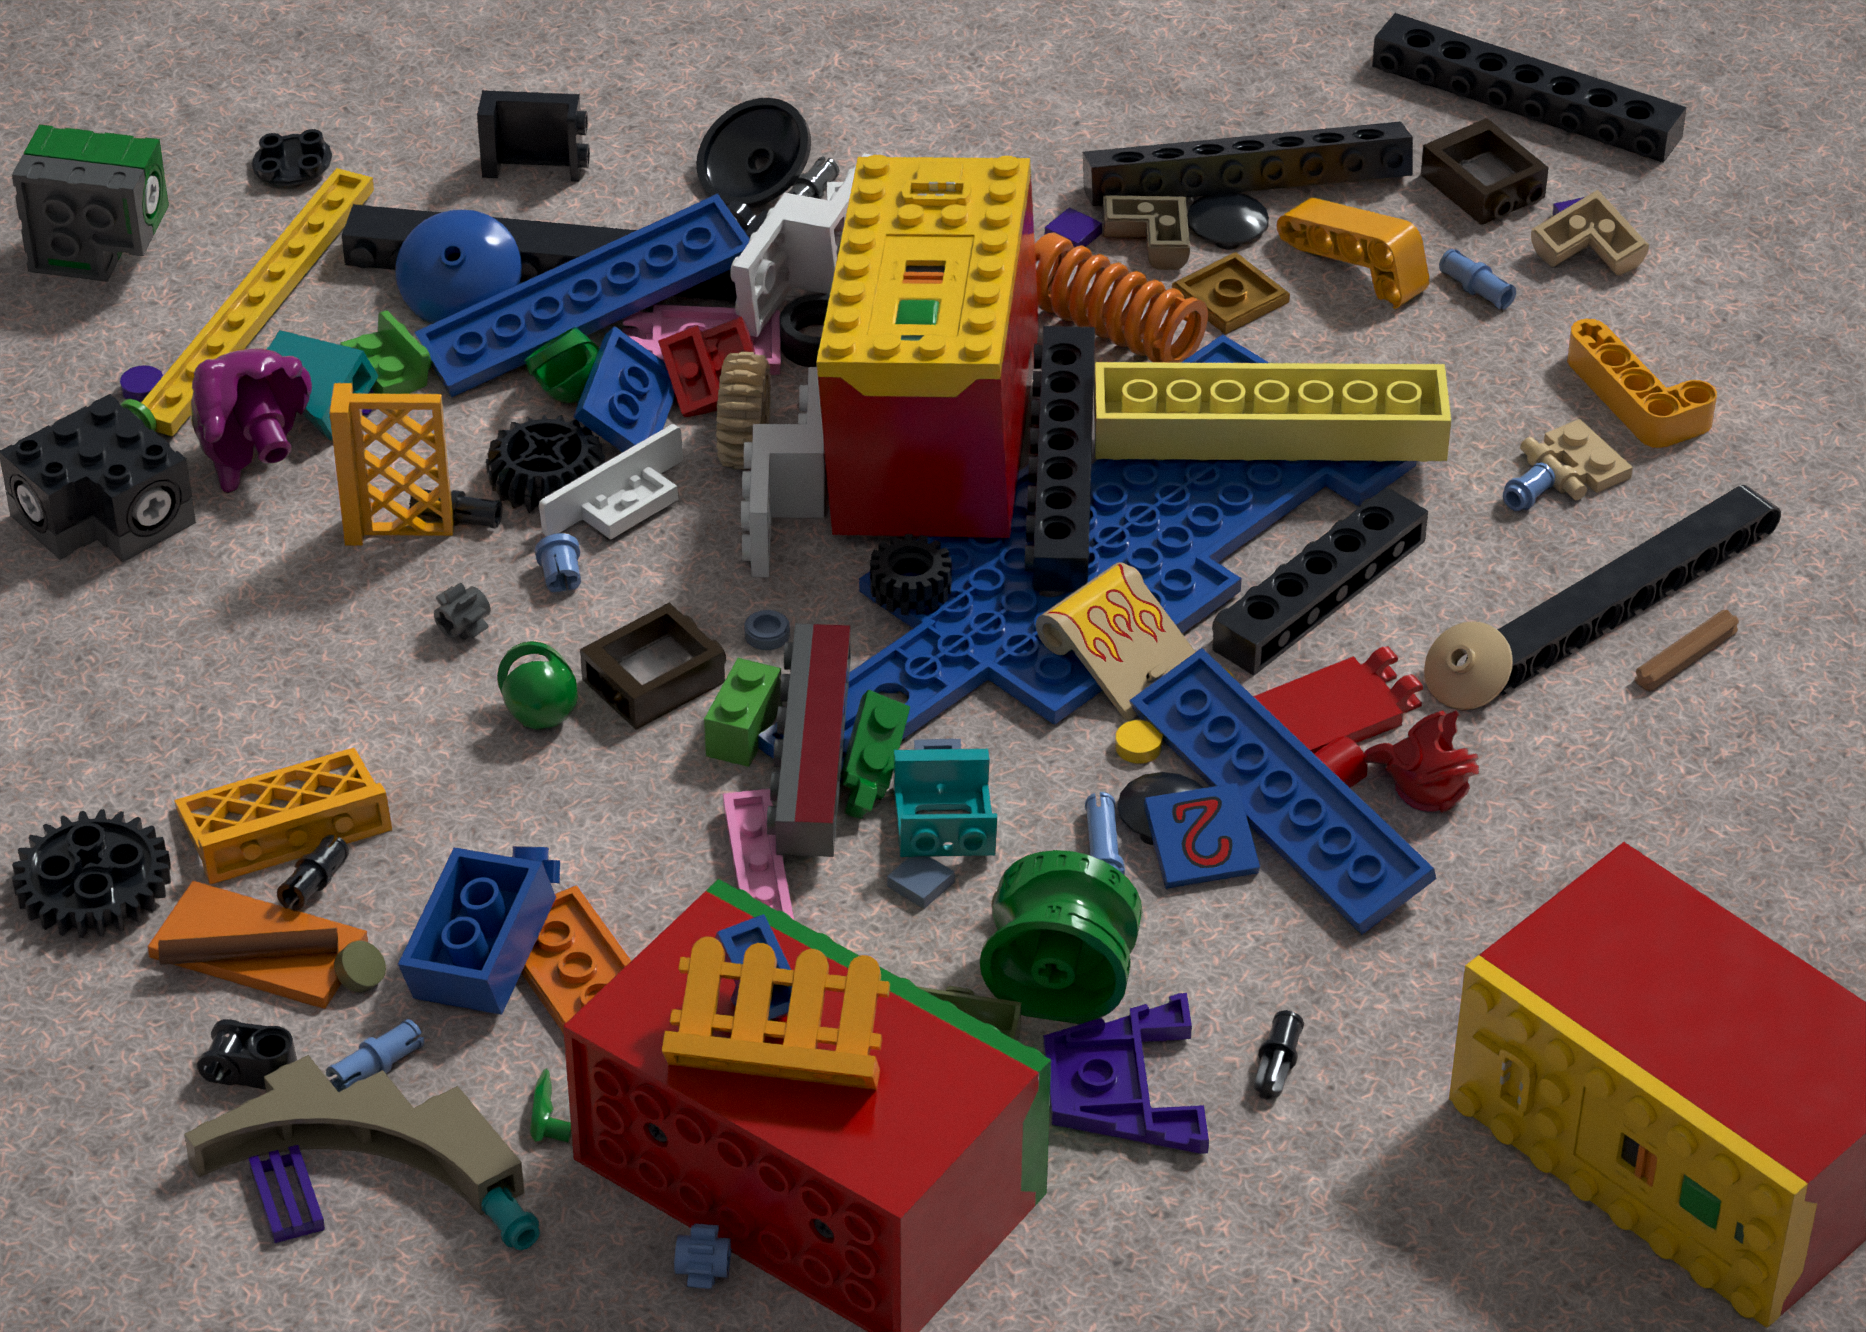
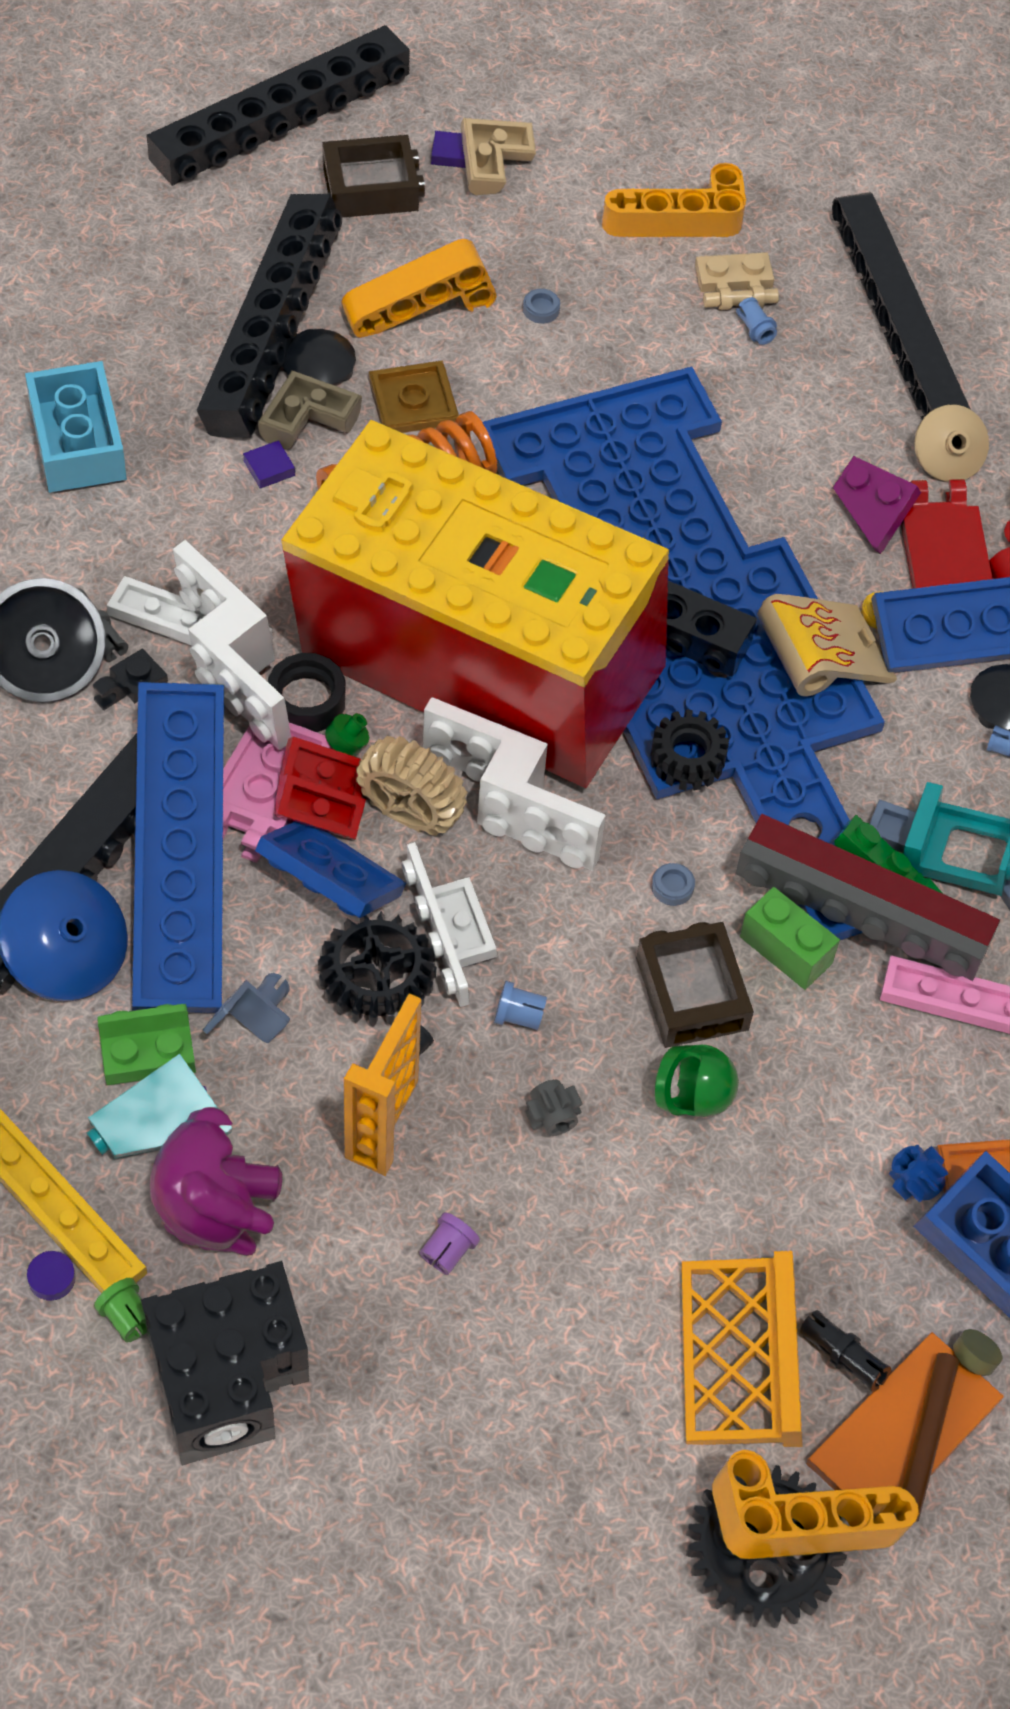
camera: 70 degrees left, 15 degrees up
green helmet [524,327,599,403] -> none
light yellow brick [1094,362,1451,462] -> none
yellow tile [1115,720,1162,764] -> none
black brick [1212,487,1428,676] -> none
medium blue pin [1439,249,1516,309] -> none
medium nougat axle [1635,610,1739,691] -> none
none -> medium azure brick [25,361,127,493]
none -> sand blue bracket [202,973,290,1043]
none -> green tile [325,713,370,756]
none -> medium lavender bush [419,1212,480,1275]
none -> sand blue tile [523,289,561,324]
none -> light orange beam [712,1450,919,1559]
none -> magenta wing [833,456,921,554]

